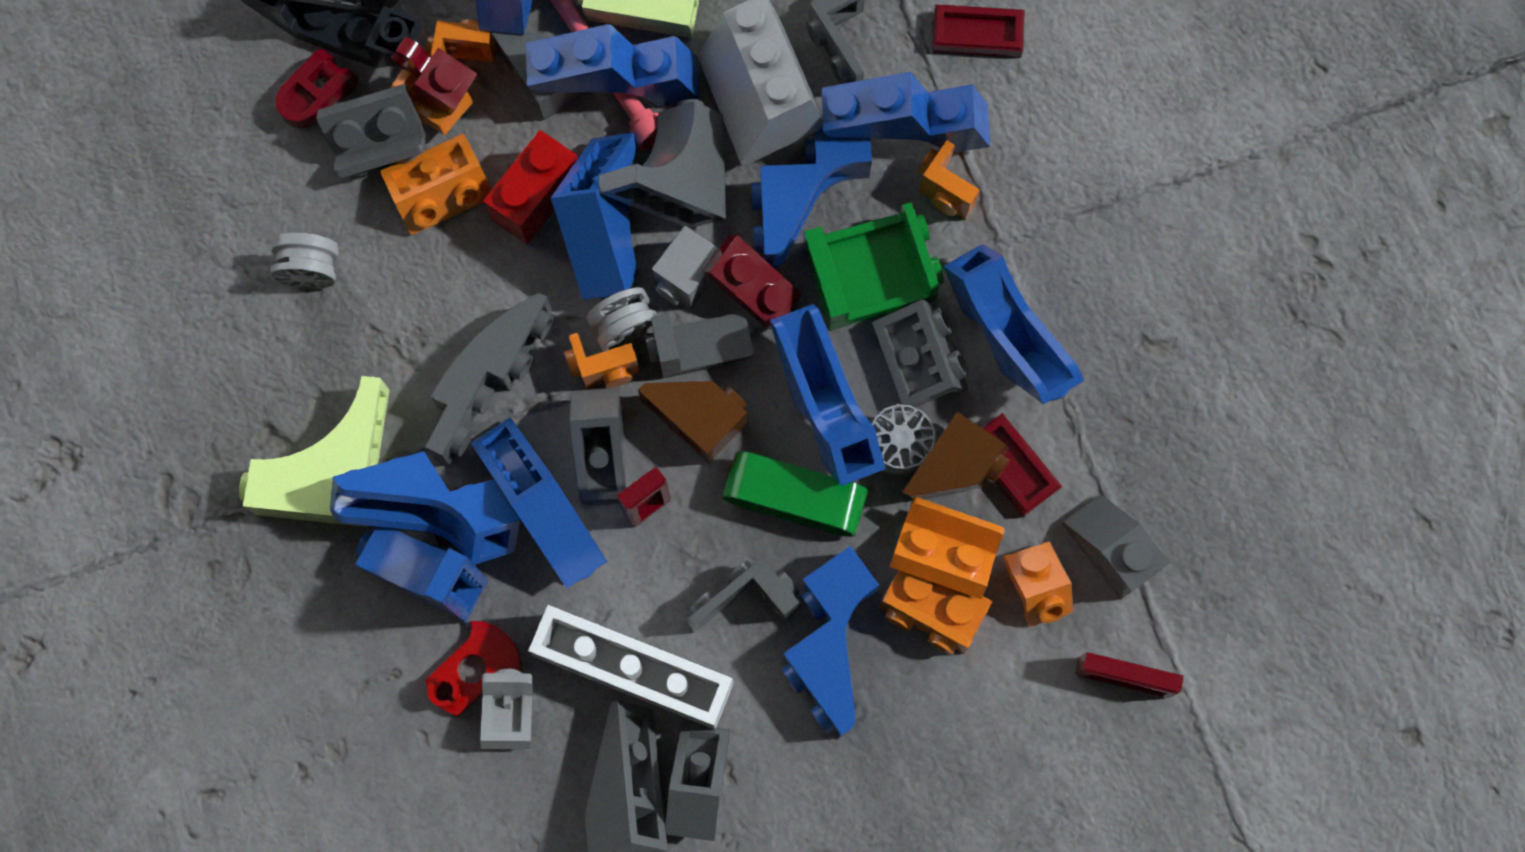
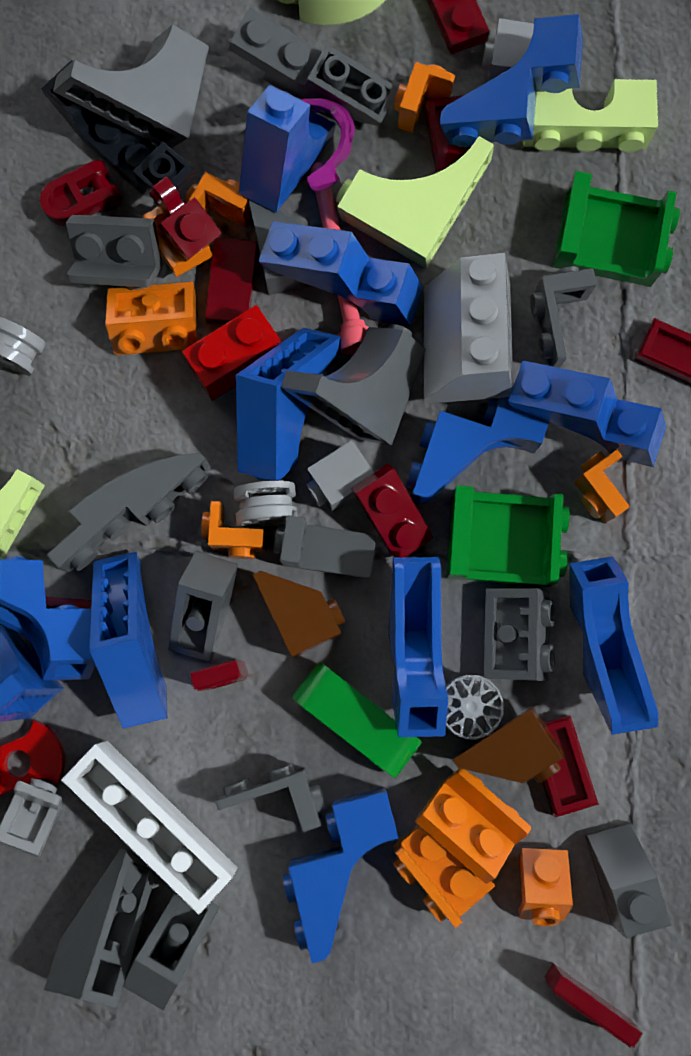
camera: 20 degrees right, 5 degrees up
none -> dark red tile [205,238,258,325]

